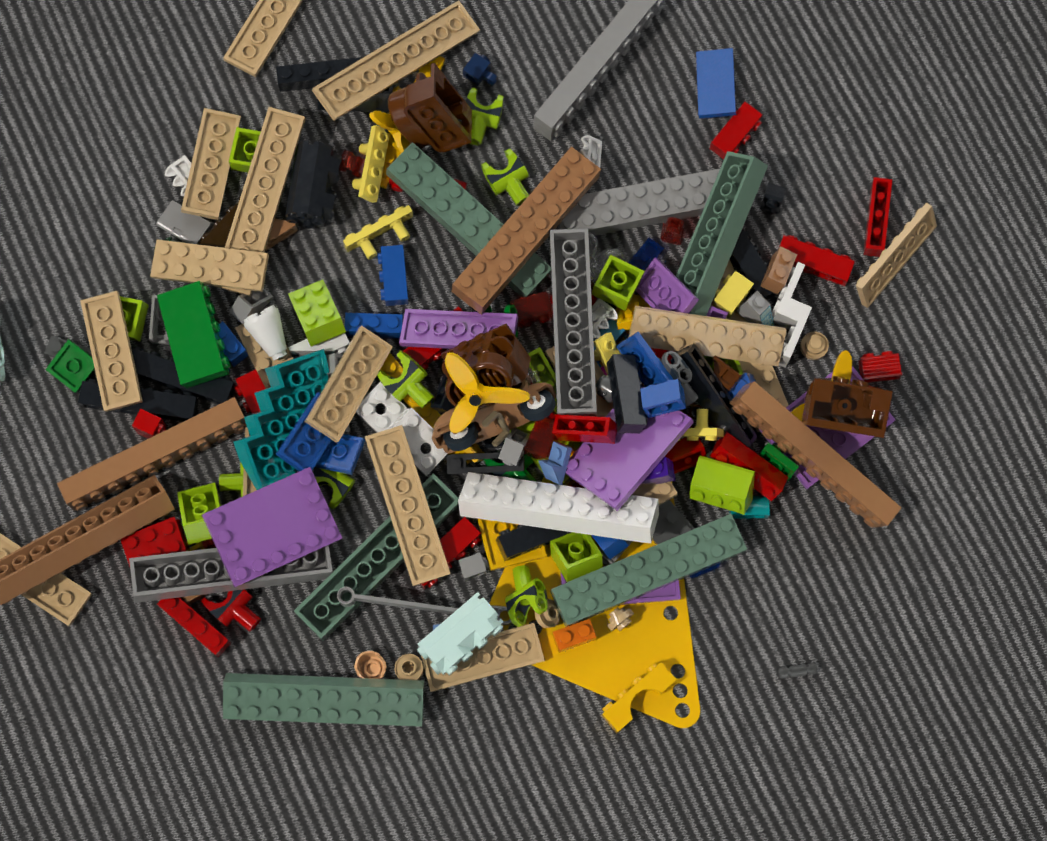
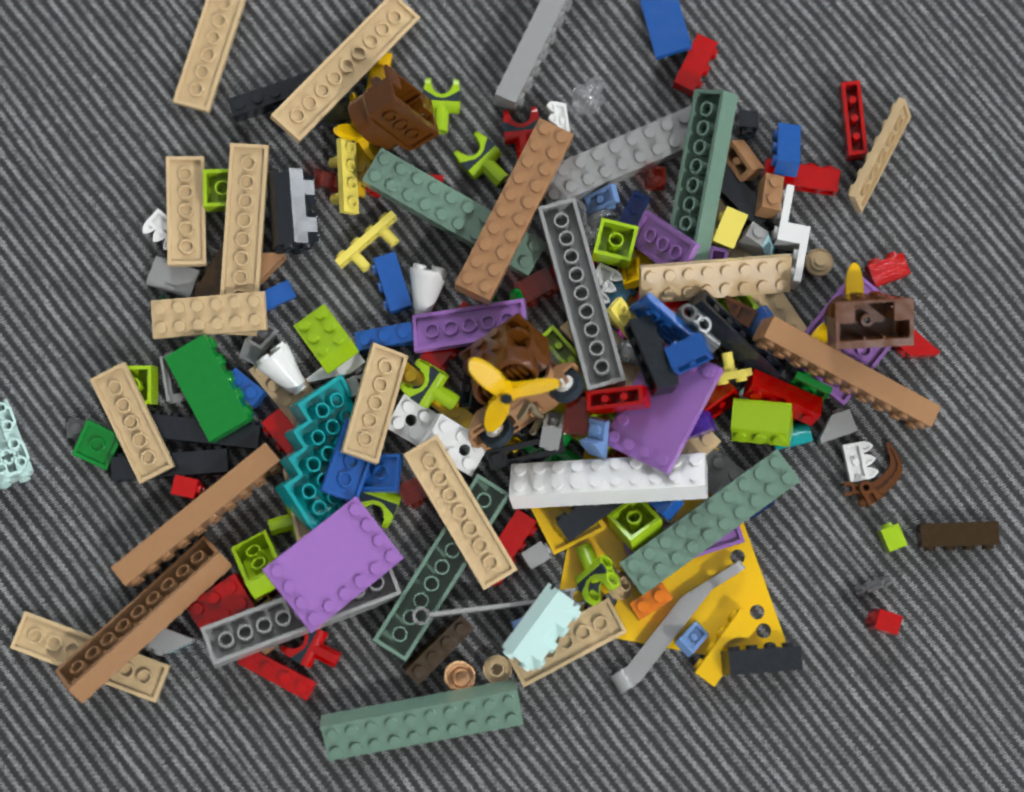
camera: 10 degrees left, 5 degrees up
dark blue brick [463,53,497,86] -> none
tan plate [607,607,634,631] -> none
none -> light grey slope [147,628,196,656]
none -> blue slope [264,280,297,312]
none -> clear red brick [399,477,428,509]
none -> dark brown brick [402,614,475,685]
none -> white cone [409,263,447,314]
none -> red connector [503,106,539,161]
none -> clear hair [572,78,603,115]
none -> medium blue slope [584,184,620,215]
none -> light grey piece [610,560,745,694]
none -> medium blue slope [675,621,709,657]
none -> black brick [721,642,803,675]
none -> medium nougat brick [726,140,765,182]
none -> blue brick [771,122,801,177]
none -> light grey slope [817,408,858,445]
none -> white plate [841,441,879,483]
none -> reddish brown piece [842,442,903,508]
none -> red brick [866,609,903,635]
none -> lime brick [877,522,908,553]
none -> red slope [892,330,940,359]
none -> dark brown brick [916,521,1000,552]

